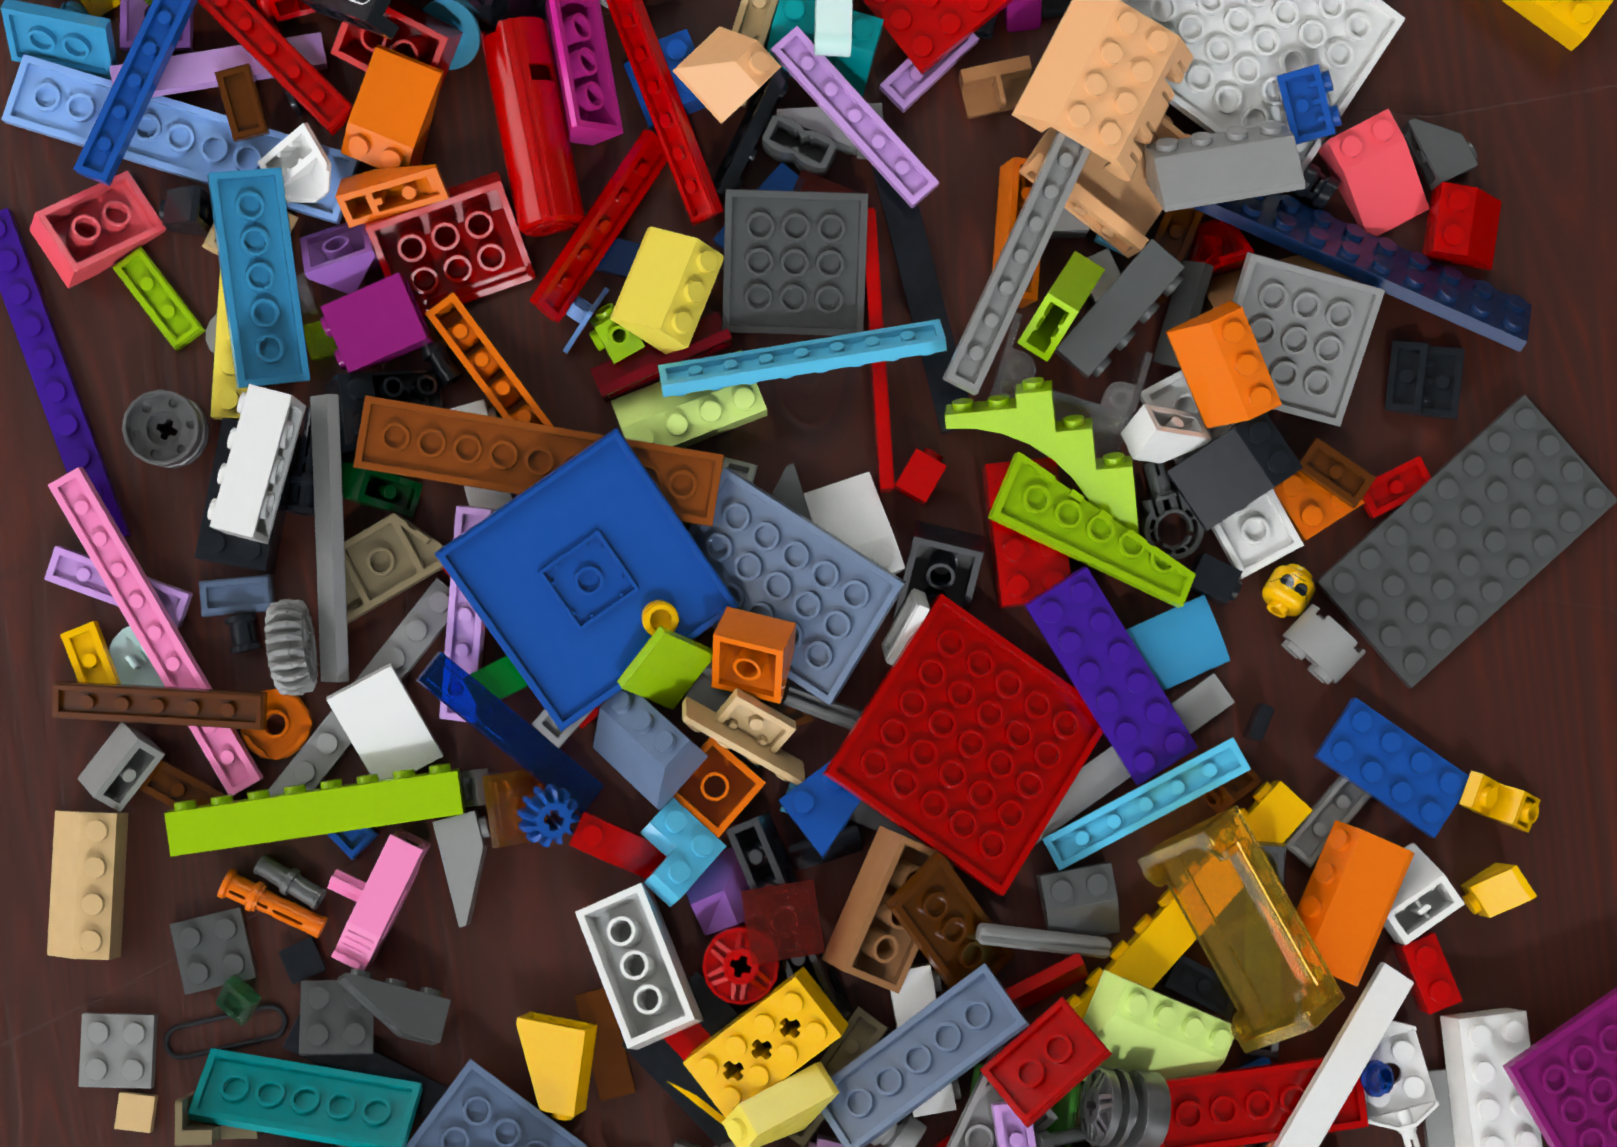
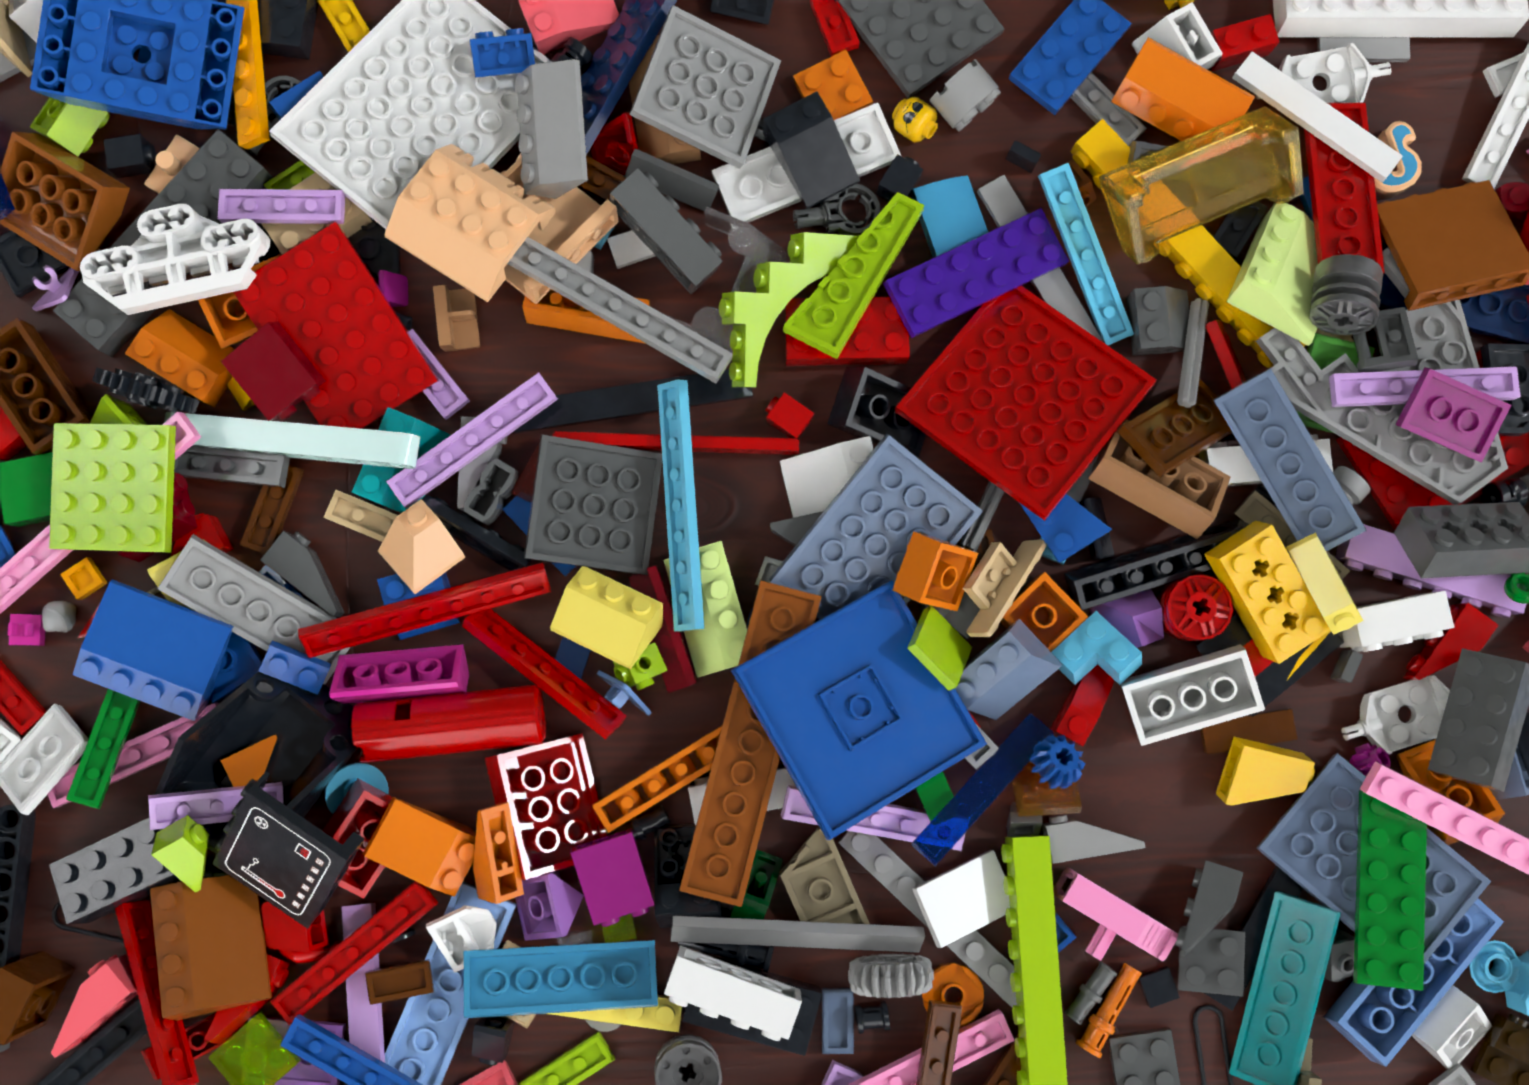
camera: 80 degrees left, 0 degrees up
clear green plate [215,975,262,1026] -> none
yellow tile [641,600,679,635] -> none
clear red plate [740,880,825,965] -> none
white tile [881,588,930,665] -> none
red tile [979,996,1112,1128] -> none
lime brick [1017,251,1105,362] -> none
white slope [1120,404,1211,464] -> none
orange slope [1165,301,1282,428] -> none
reddish brown plate [1299,437,1376,508] -> none
clear blue plate [1360,1060,1394,1097] -> none

